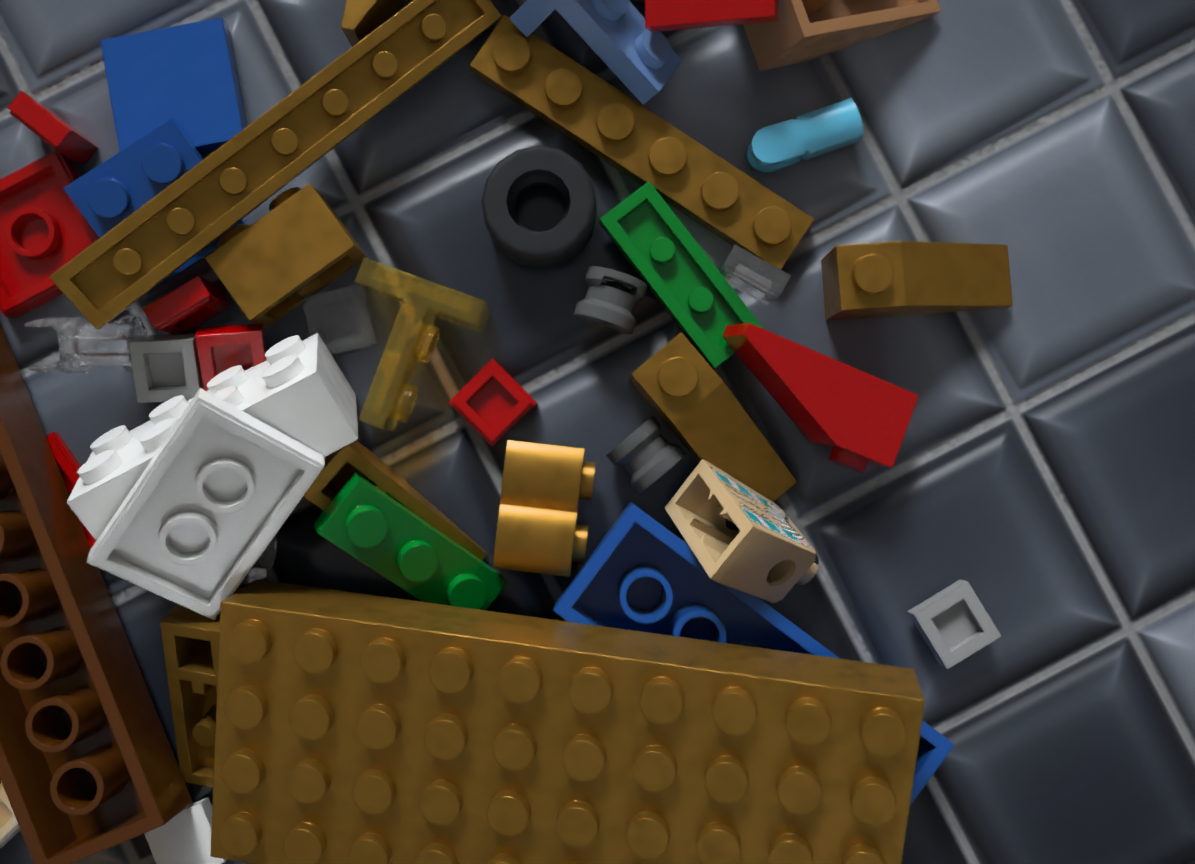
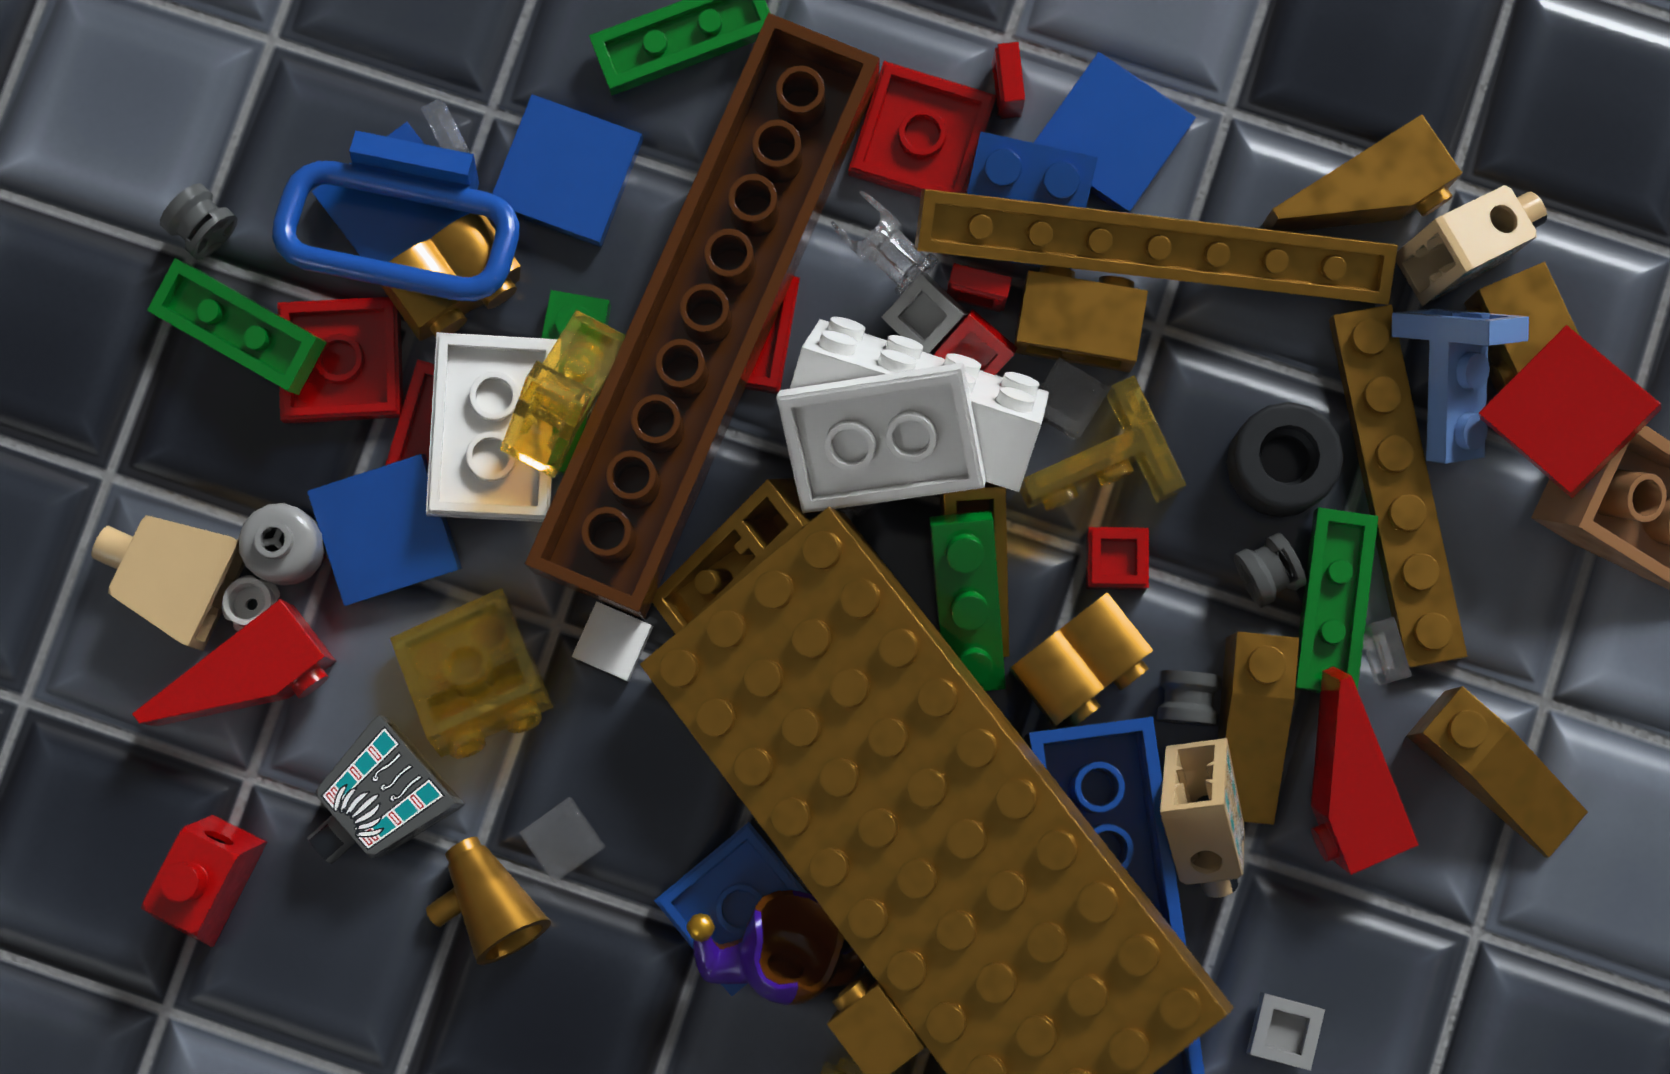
camera: 50 degrees right, 5 degrees down
medium azure bar [746,98,864,174] -> none

